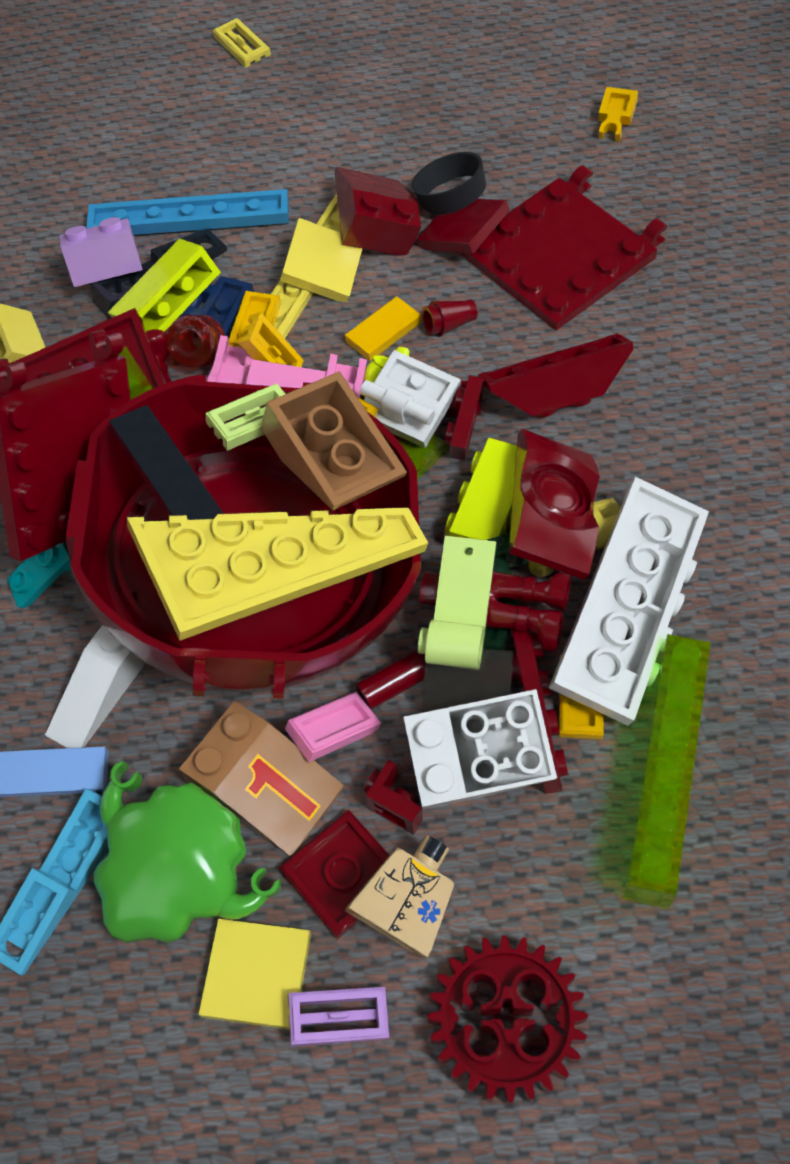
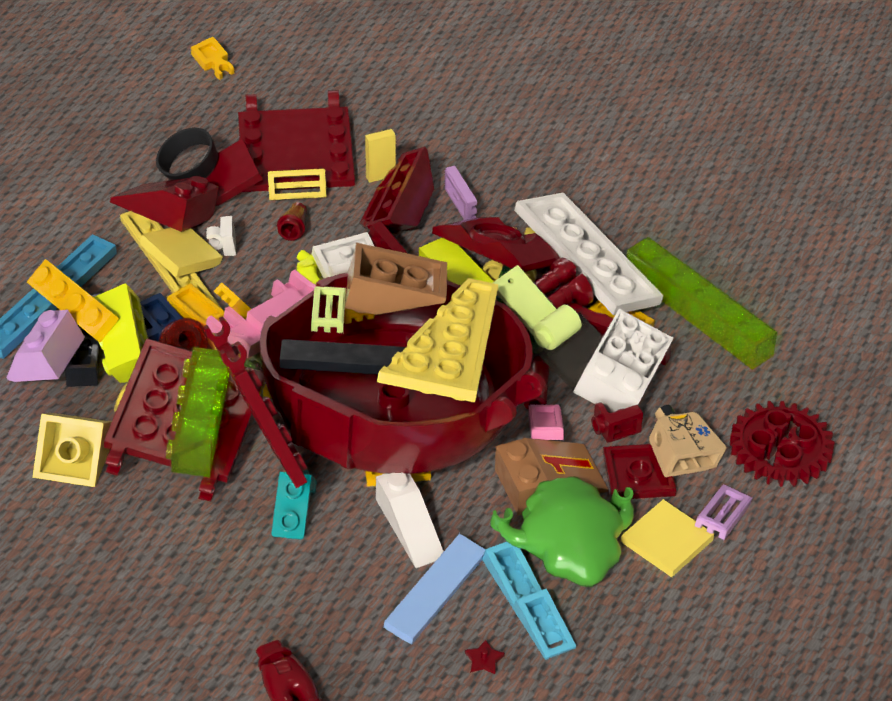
camera: 60 degrees left, 15 degrees down
yellow tile [345,296,422,361] -> none
none -> yellow plate [27,259,120,342]
none -> white tile [207,216,236,256]
none -> light yellow tile [268,169,327,200]
none -> light yellow tile [365,129,396,183]
none -> lavender tile [445,166,477,220]

